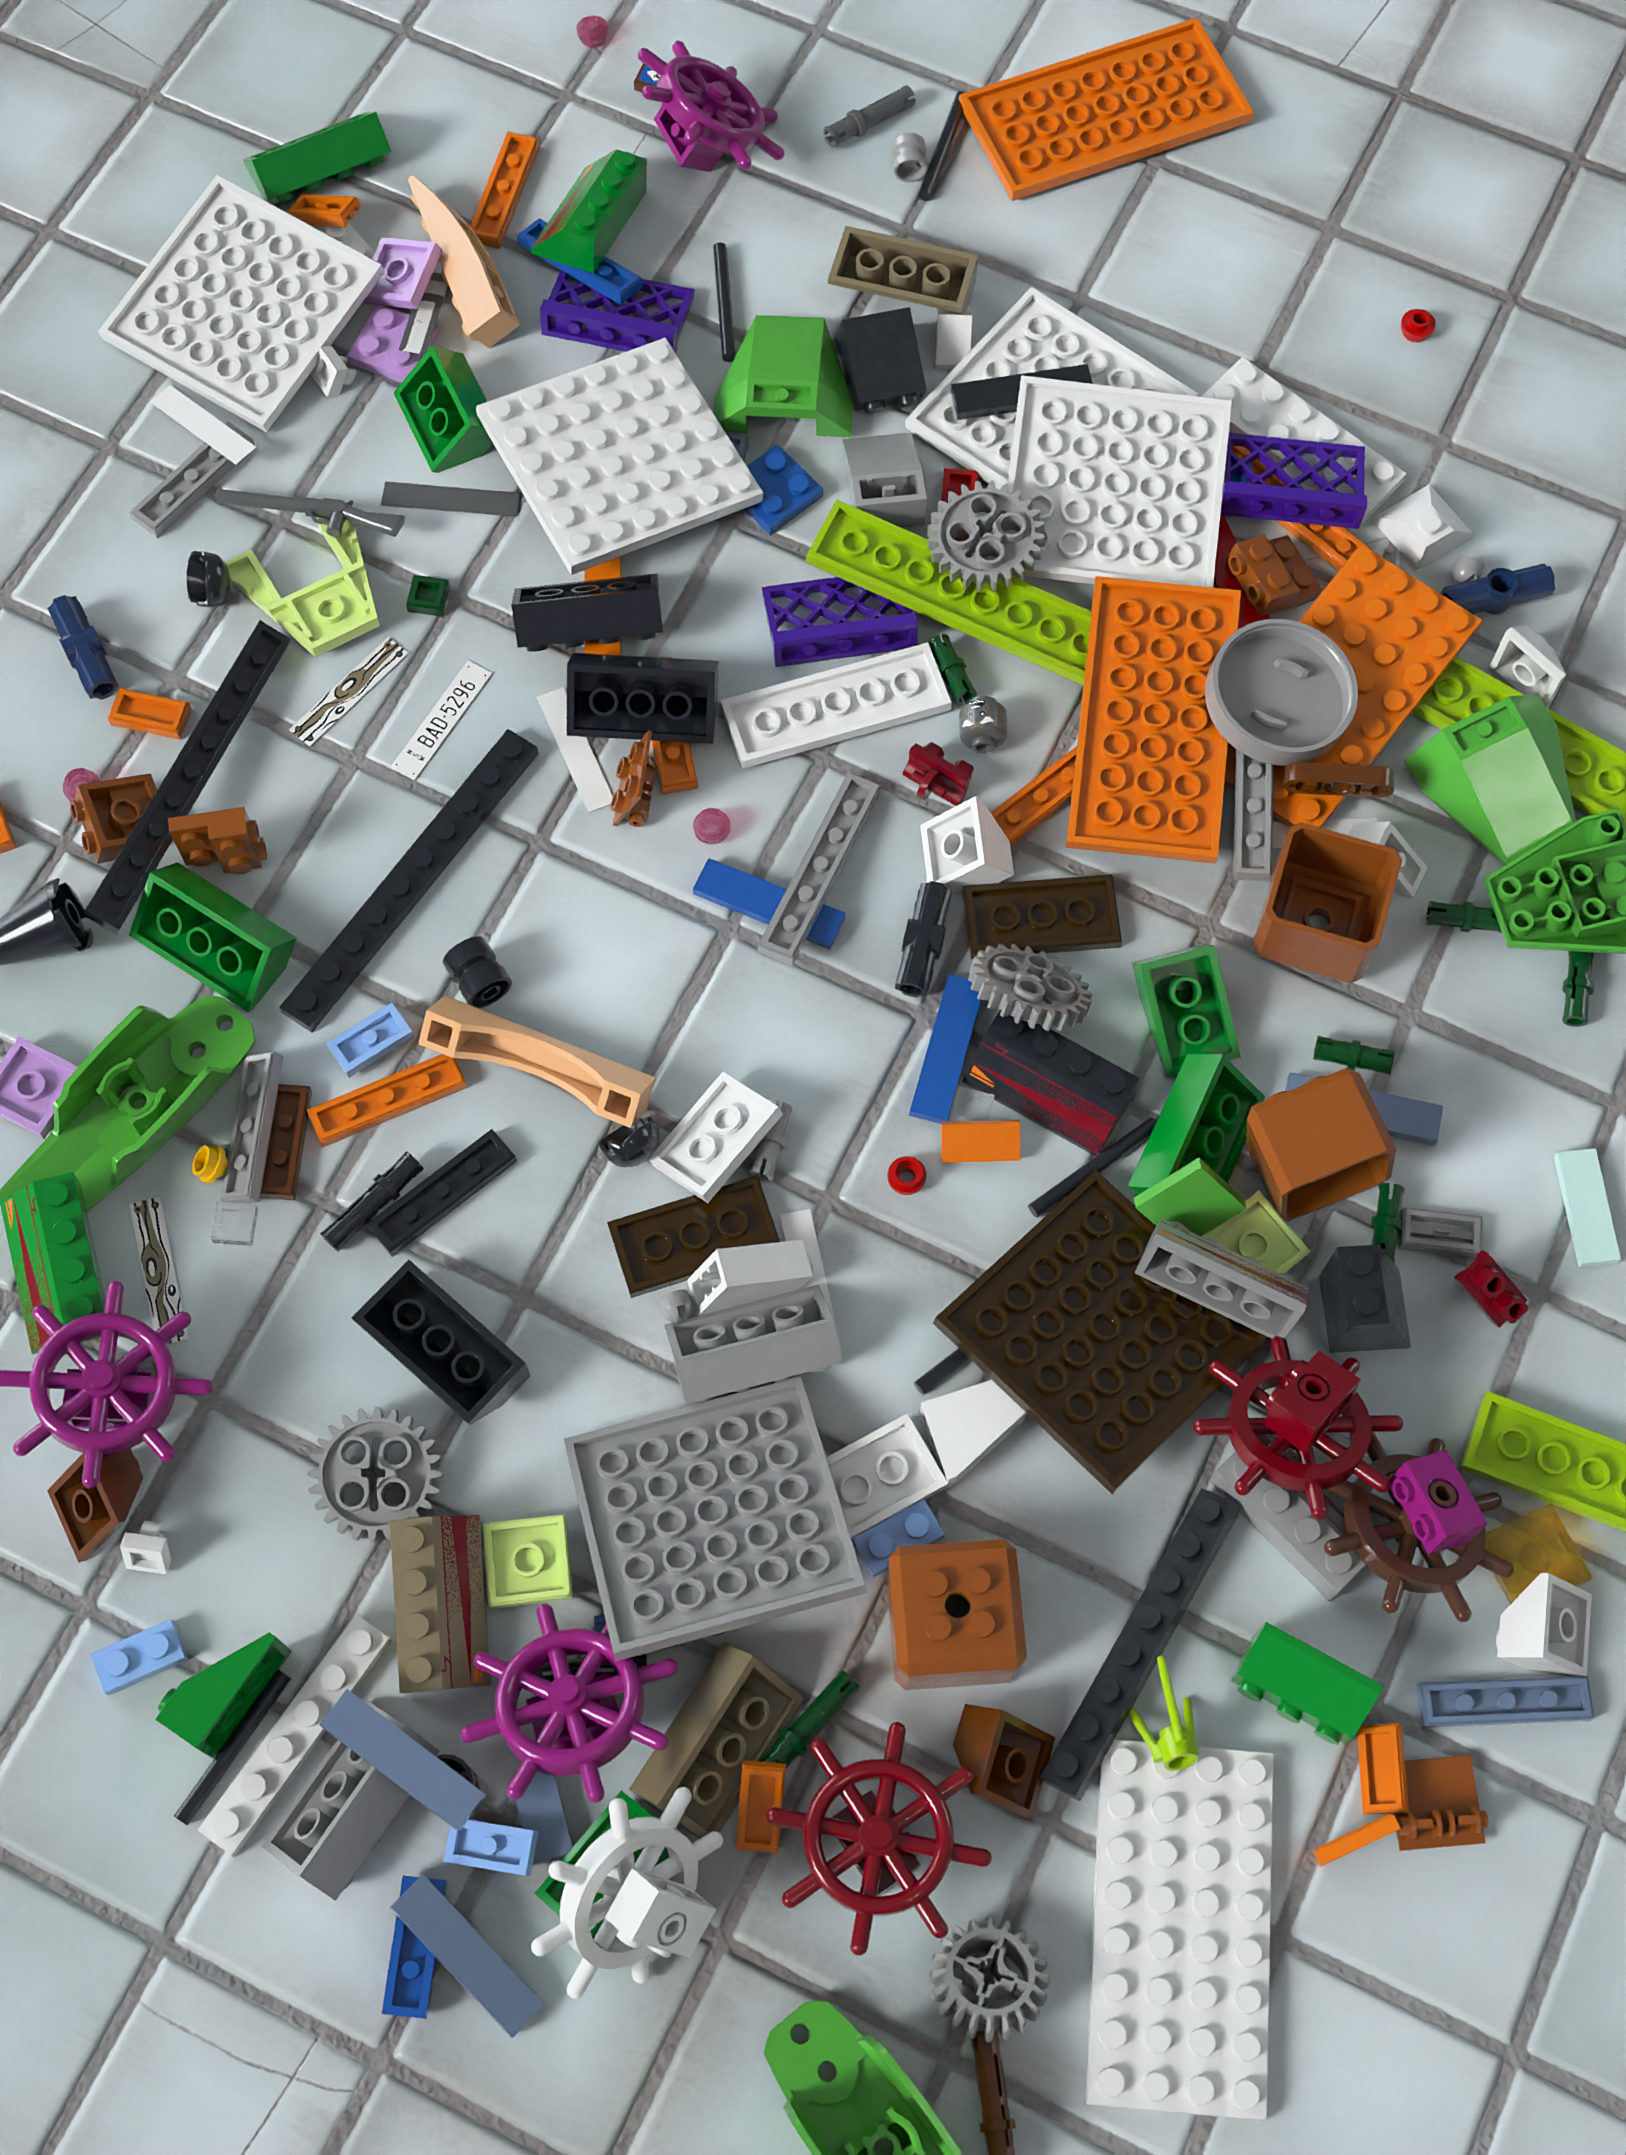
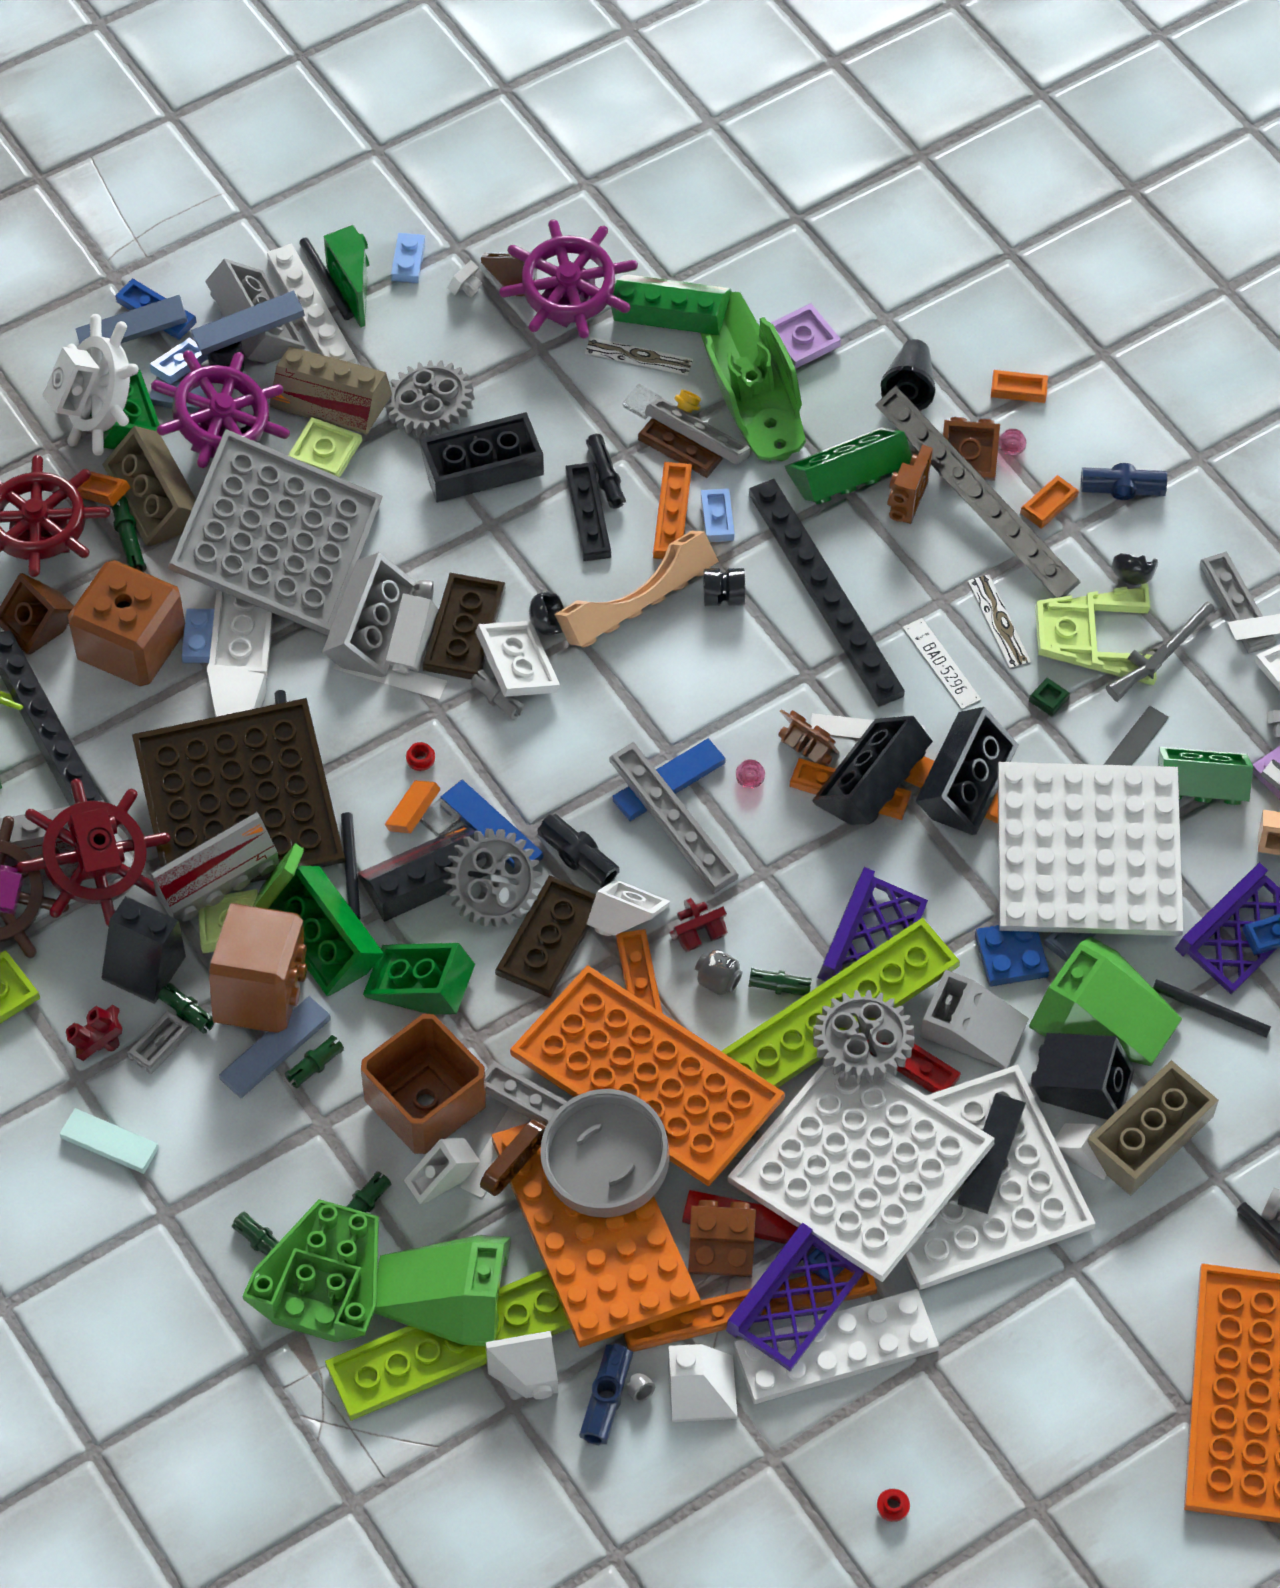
camera: 120 degrees right, 10 degrees down
white plate [720,642,952,769] -> none

